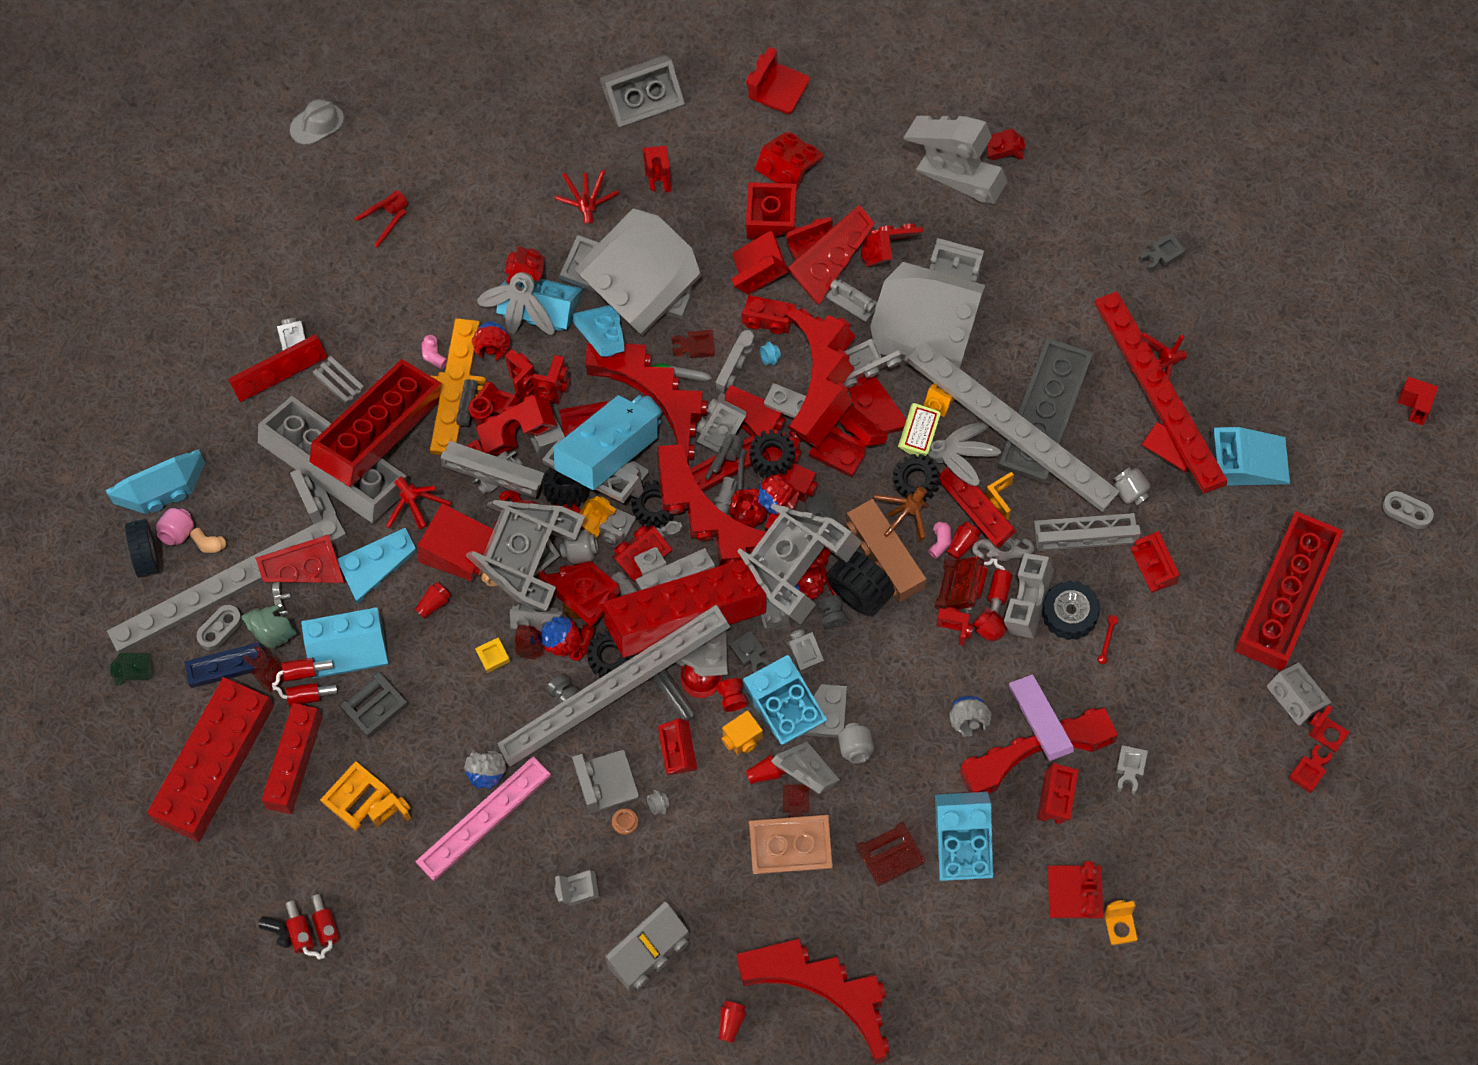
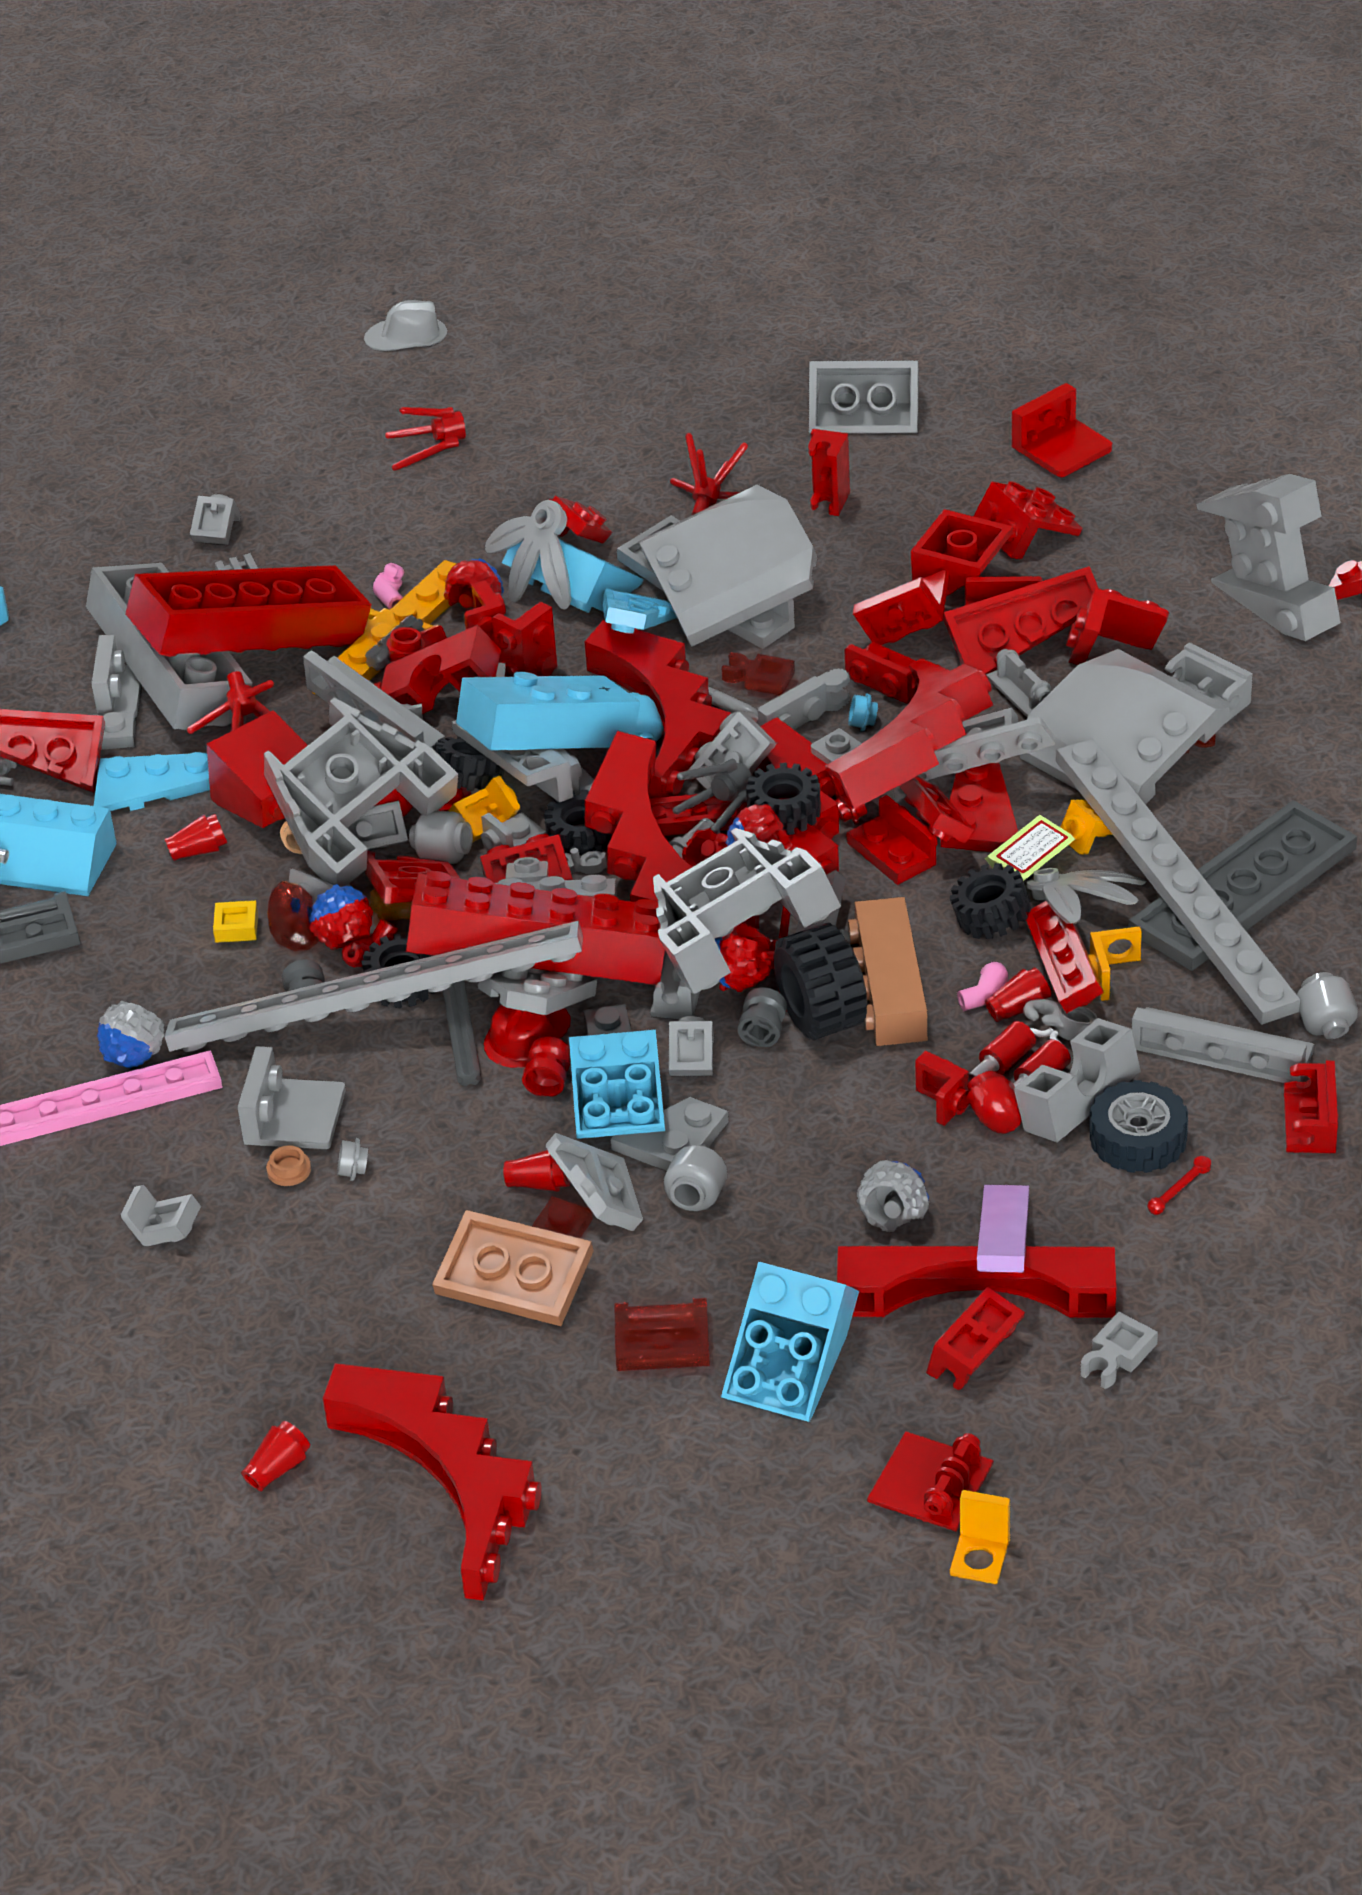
camera: 25 degrees right, 25 degrees down
red plate [228,334,327,402] -> none
light grey slope [605,901,690,992] -> none
red slope [658,718,697,775] -> none
light orange brick [721,710,763,755] -> none
dark orange plant [873,486,929,542] -> none
clear red plate [934,556,985,610] -> none

